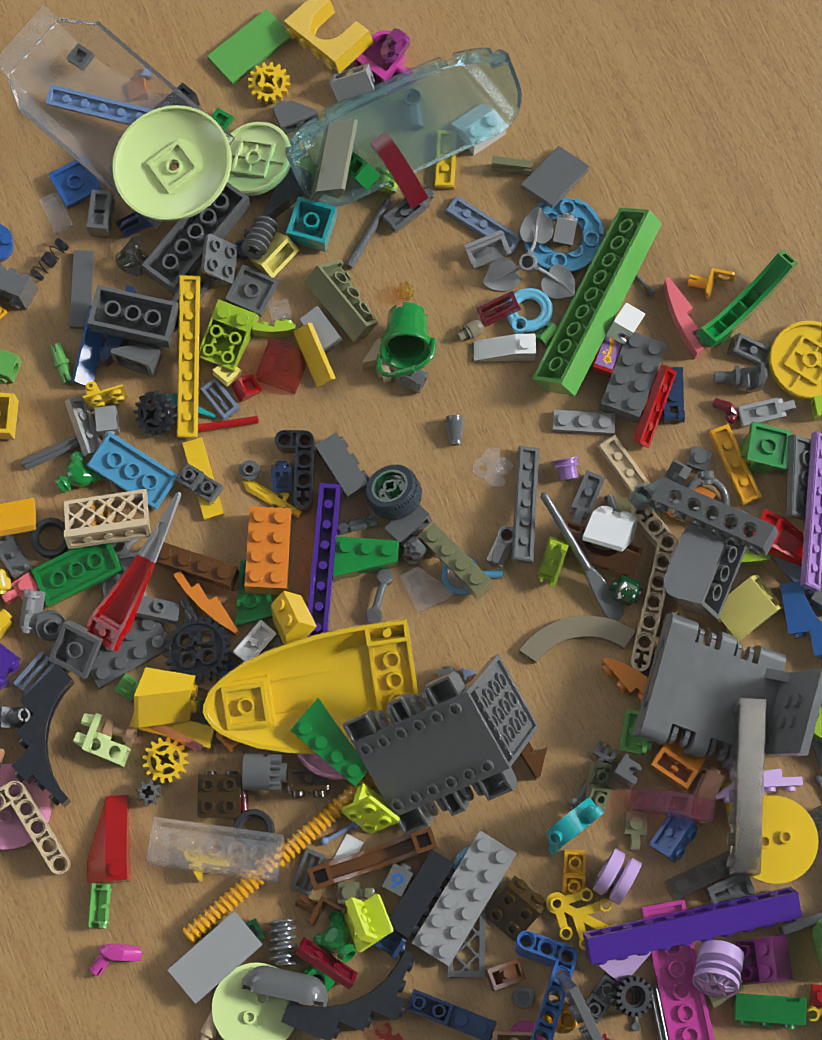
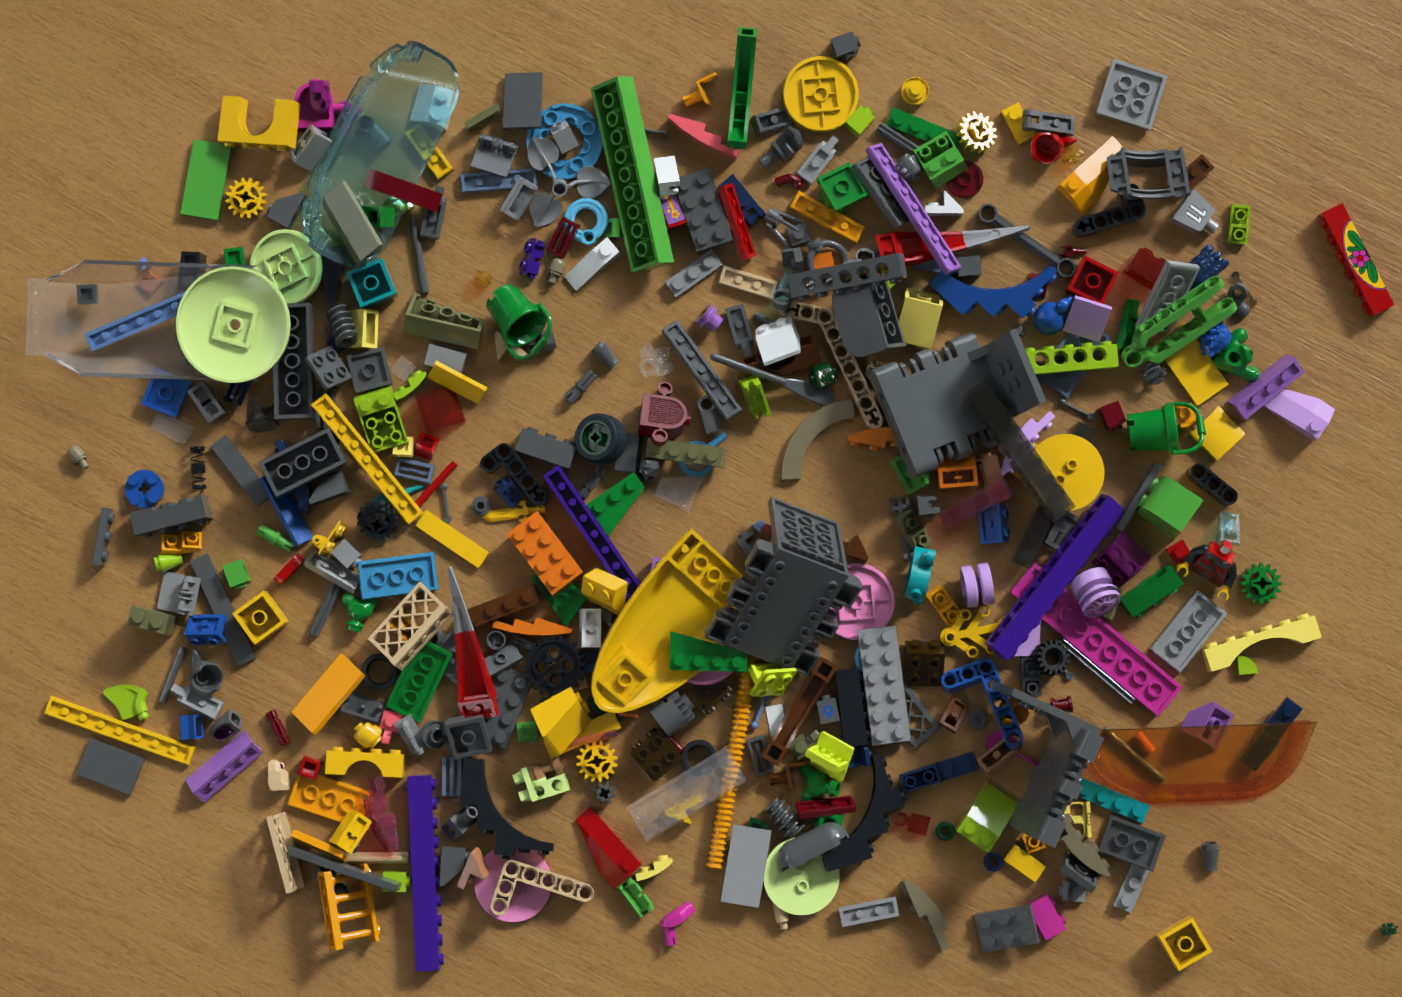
camera: 40 degrees left, 10 degrees up
dark grey slope [176,463,224,504] -> none
dark grey bar [366,569,394,624] -> none
olive plate [624,812,647,851] -> none
none -> red beam [273,553,305,586]
none -> dark grey hinge [440,483,451,523]
none -> dark grey hinge [470,134,519,178]
none -> dark grey wheel [486,631,507,650]
none -> dark purple hinge [519,238,545,279]
none -> dark grey axle [564,370,597,404]
none -> light yellow slope [635,855,673,881]
none -> dark red piece [638,382,691,446]
none -> dark grey plant [763,207,803,249]
none -> bright pink plate [830,563,895,640]

